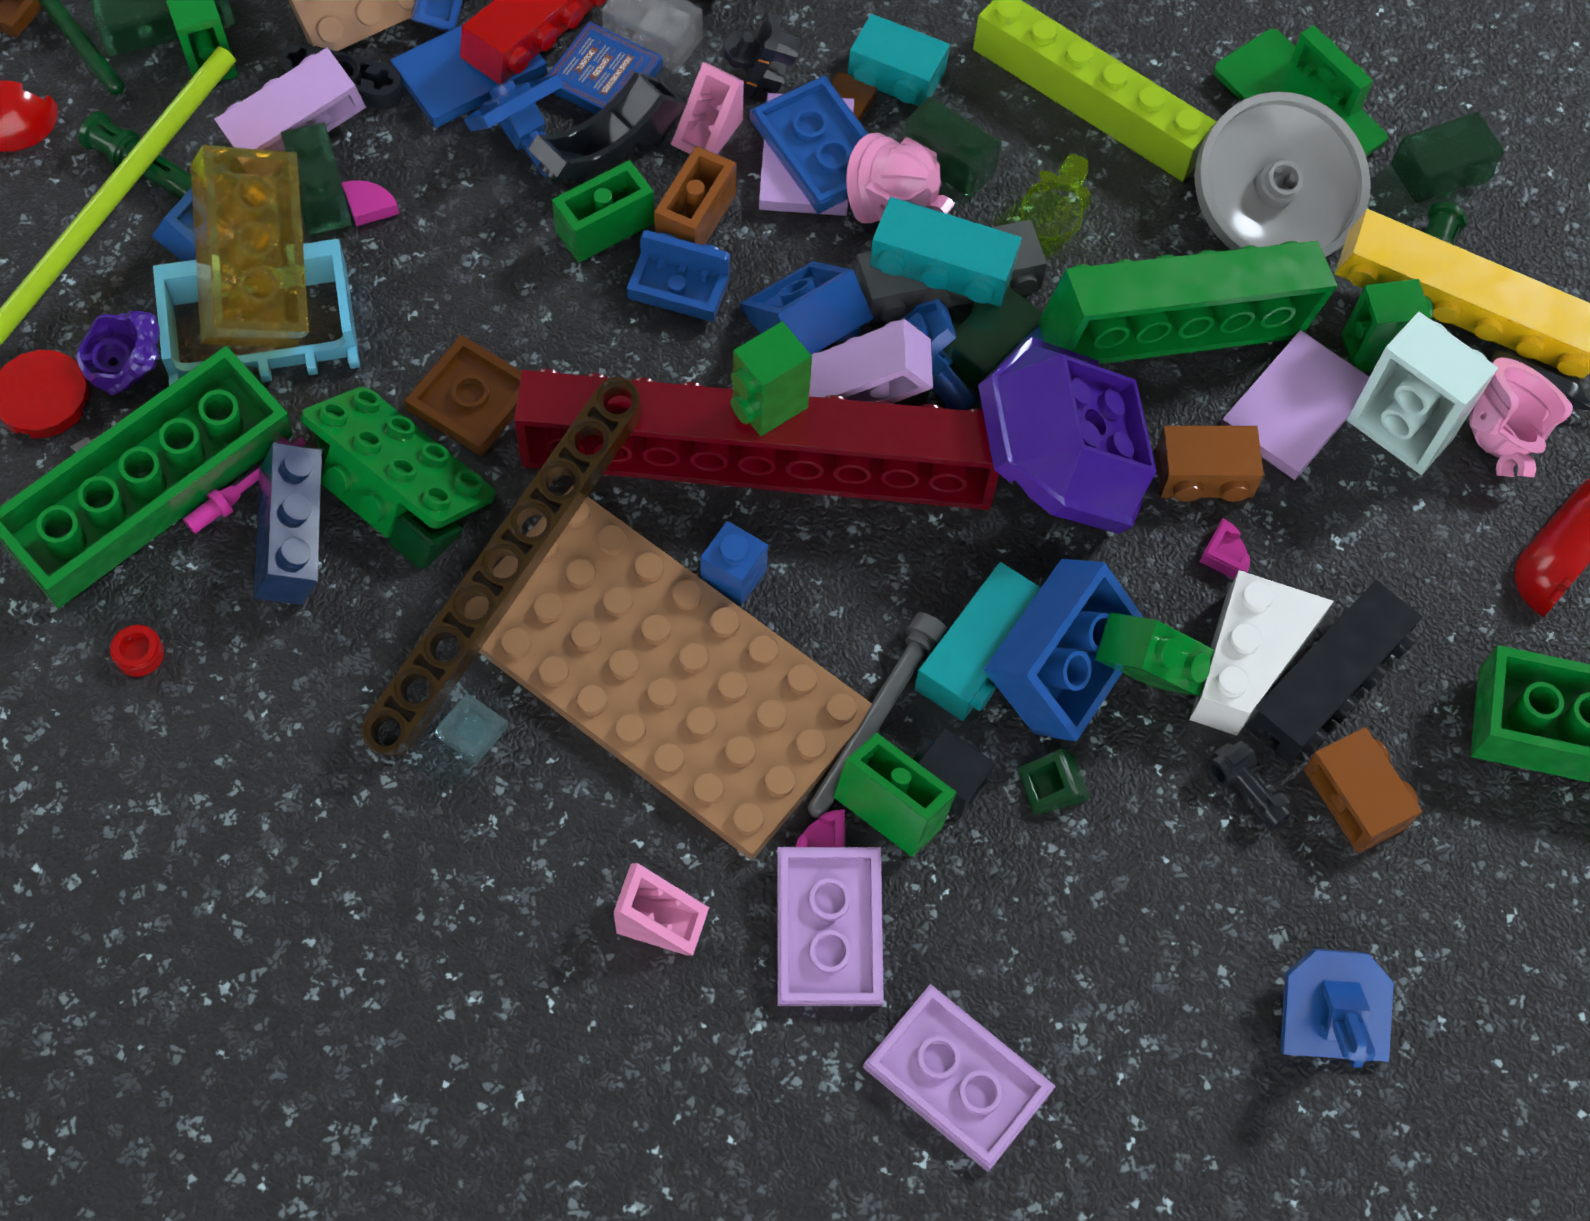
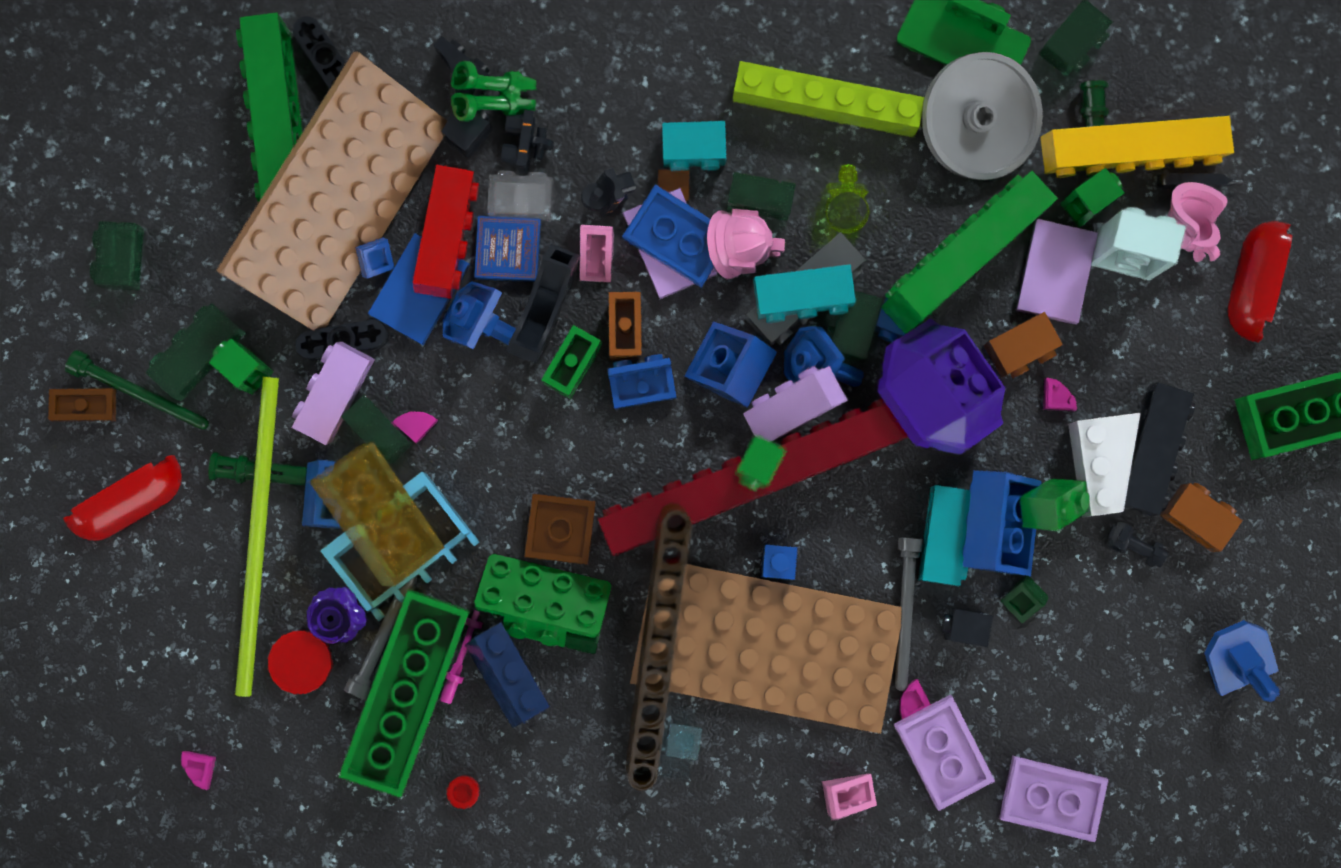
camera: 25 degrees left, 20 degrees up
green brick [833,733,957,858] -> none

